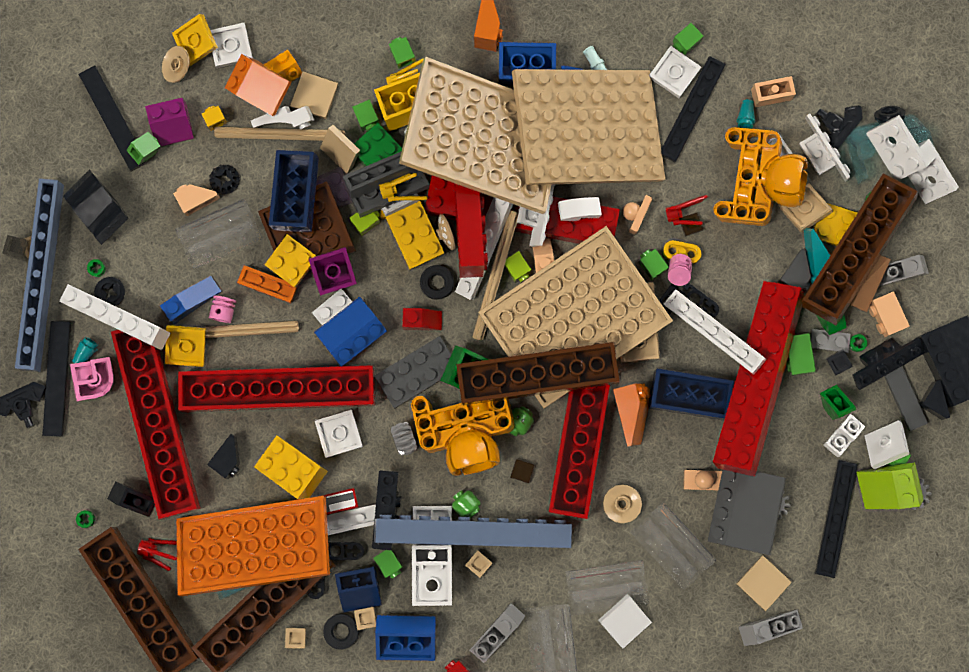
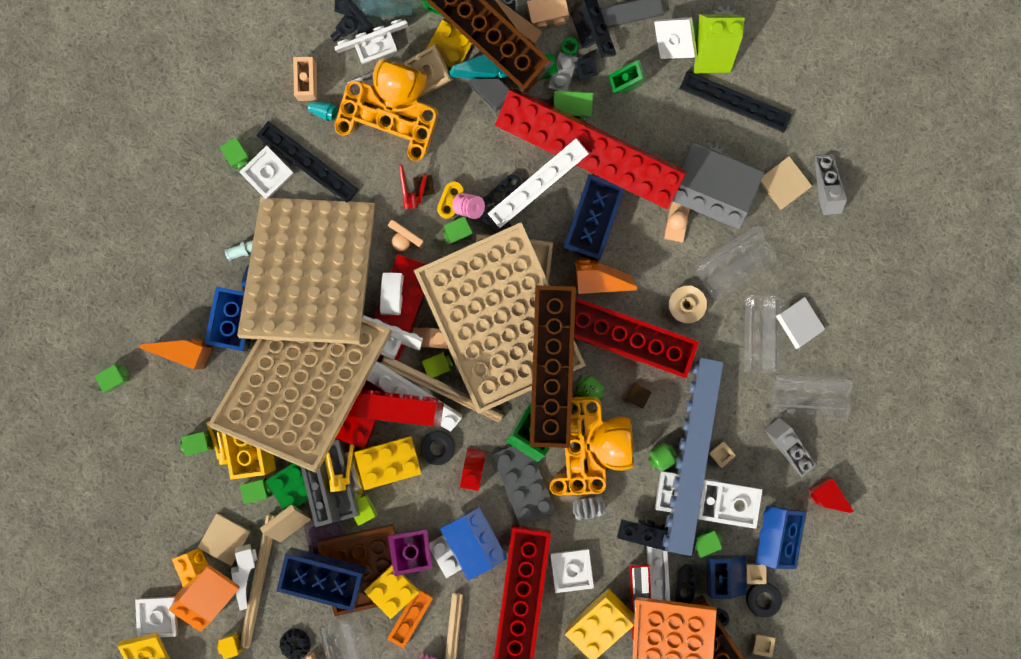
camera: 85 degrees left, 5 degrees up
tan dish [435,214,455,250] -> none
white slope [823,414,865,457] -> none

